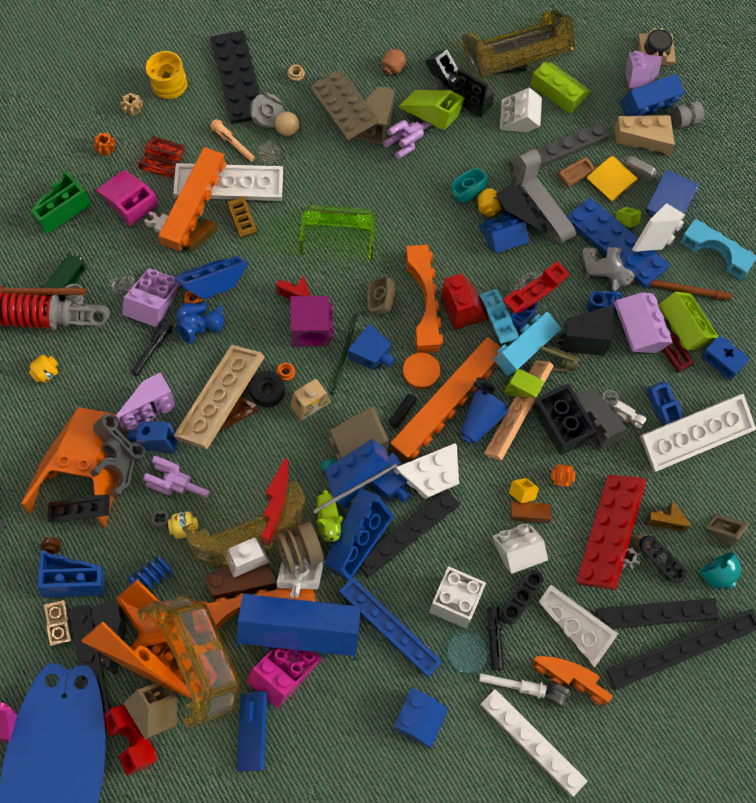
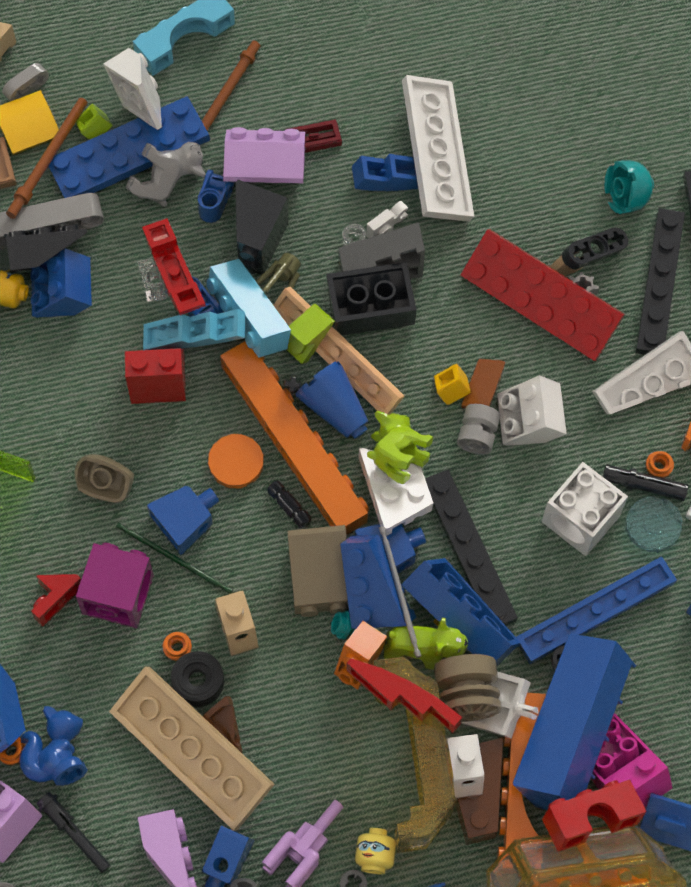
camera: 70 degrees left, 0 degrees up
orange arch [405,245,443,353] -> none
black beam [501,570,543,625] -> none
orange gear [551,464,576,487] -> none
blue slope [646,169,699,217] -> none
pearl gold slope [646,501,690,532] -> none
lime slope [658,292,718,351] -> none
blue brick [702,335,749,381] -> none
dark tan slope [706,514,749,548] -> none
none -> dark orange bar [6,98,88,219]
none -> orange slope [334,621,387,690]
none -> lime animal [367,411,433,484]
none -> light grey wheel [457,404,501,455]
none -> red arch [542,779,647,852]
none -> orange plate [646,451,674,478]

